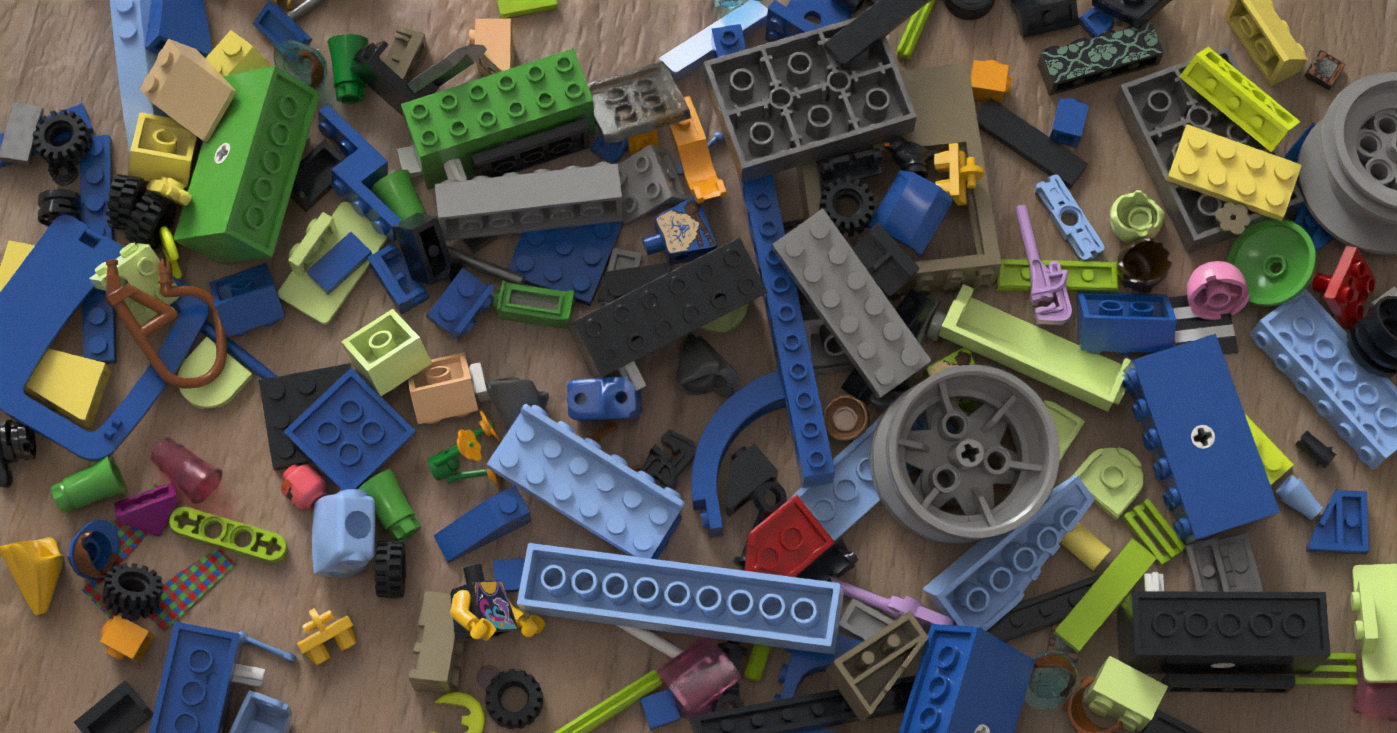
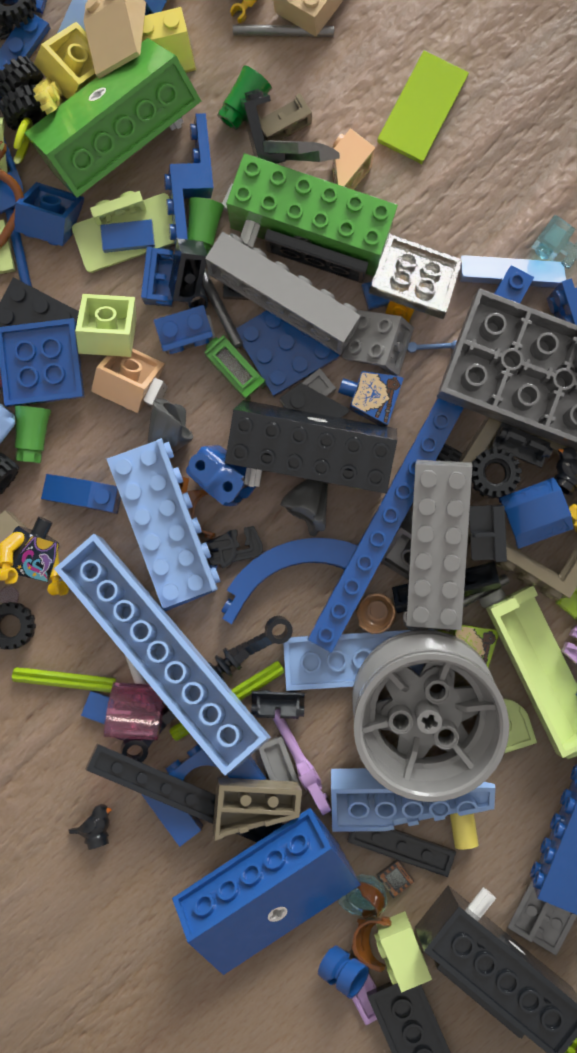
camera: 45 degrees right, 15 degrees up
blue tile [252,1,313,62] -> none
clear light blue piece [273,40,328,90] -> none
black panel [290,139,345,212] -> none
plant [428,410,502,489] -> none
blue tile [493,557,525,593] -> none
light orange piece [662,96,727,204] -> none
black slope [726,443,778,517] -> none
red tile [745,494,835,577] -> none
lime tile [1053,538,1157,653] -> none
yellowish green tile [1070,447,1143,521] -> none
lime tile [1122,498,1187,567] -> none

